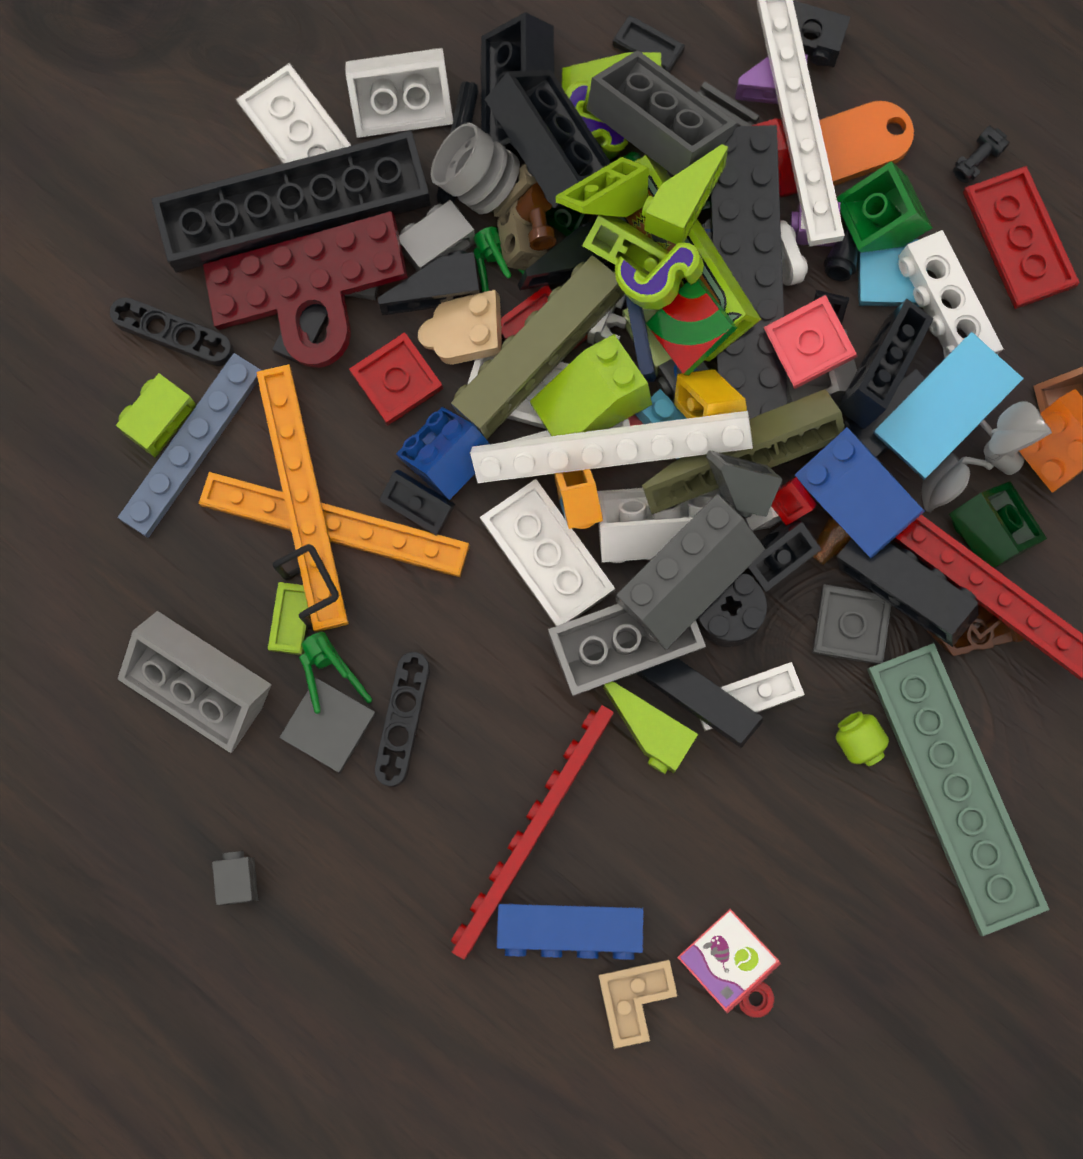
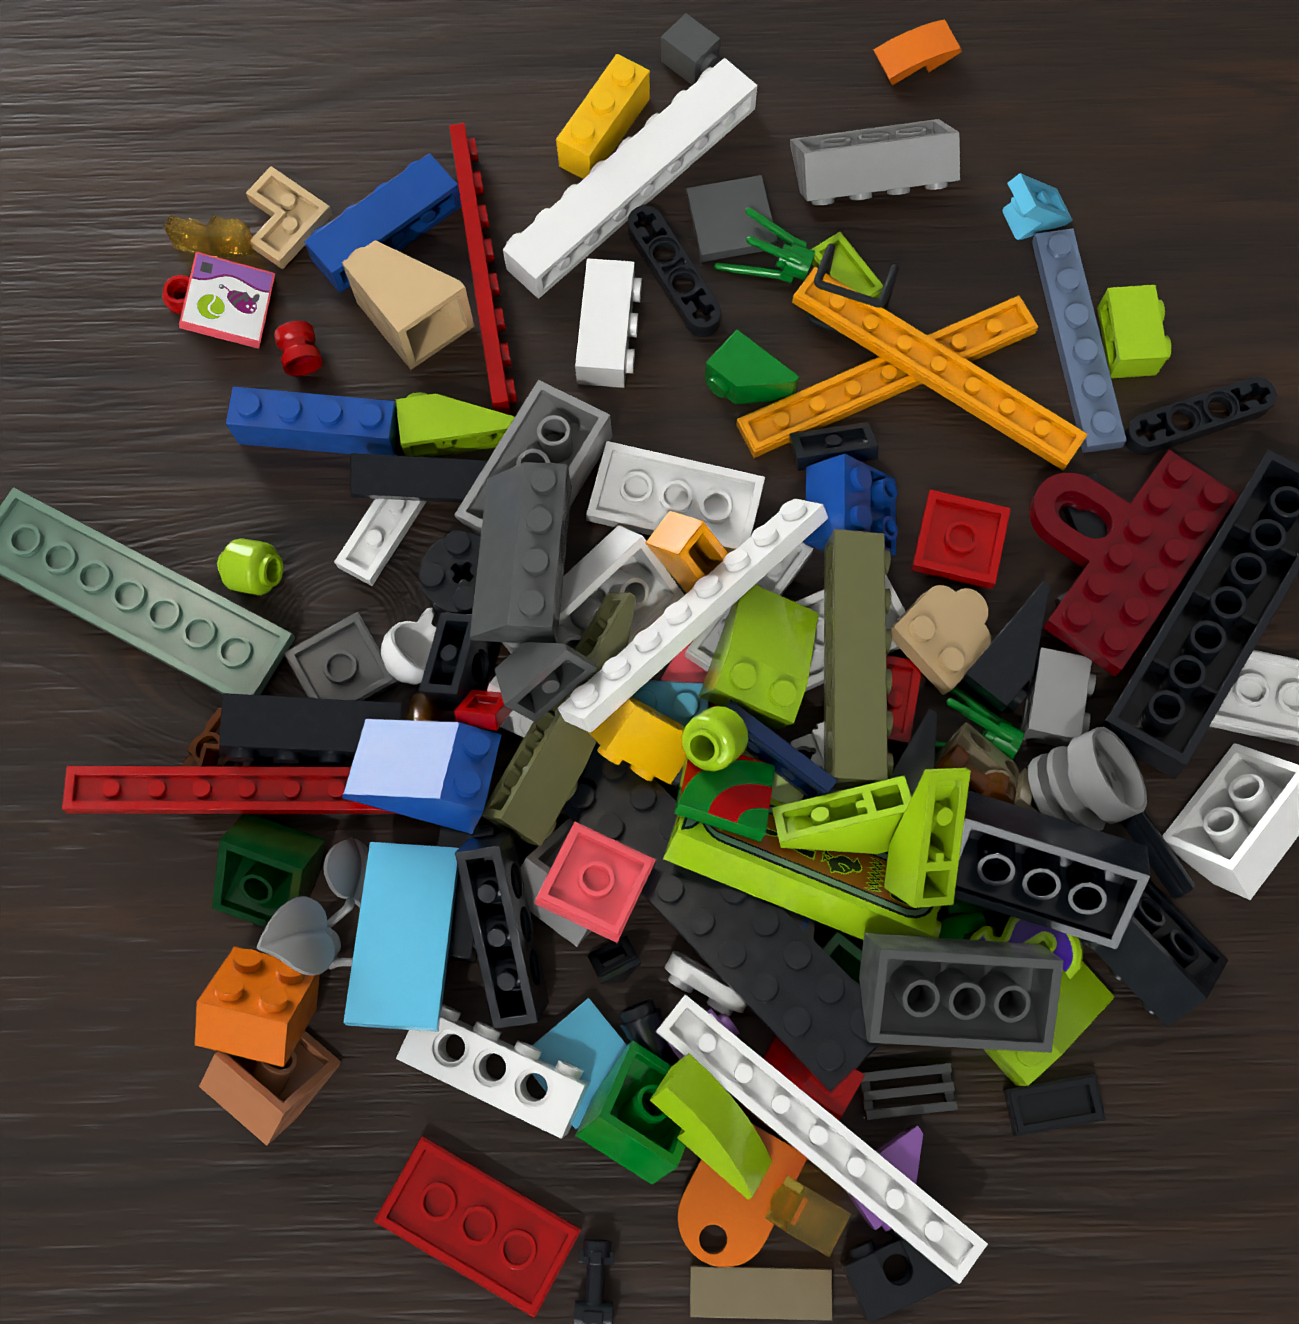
camera: 135 degrees right, 5 degrees down
lime animal [615,243,704,310] -> none
lime slope [642,144,728,244] -> none
none -> clear yellow slope [163,215,256,258]
none -> blue brick [226,387,400,456]
none -> red wheel [274,321,323,376]
none -> tan slope [342,240,475,370]
none -> white piece [381,608,437,685]
none -> white brick [503,58,757,299]
none -> yellow brick [556,54,650,179]
none -> white brick [575,258,642,388]
none -> lime slope [650,1053,772,1200]
none -> lime head [682,706,748,772]
none -> dark tan tile [690,1265,832,1321]
none -> green slope [705,330,799,404]
none -> clear yellow brick [765,1176,851,1257]
none -> orange slope [873,19,962,86]
none -> medium azure slope [1003,173,1072,240]

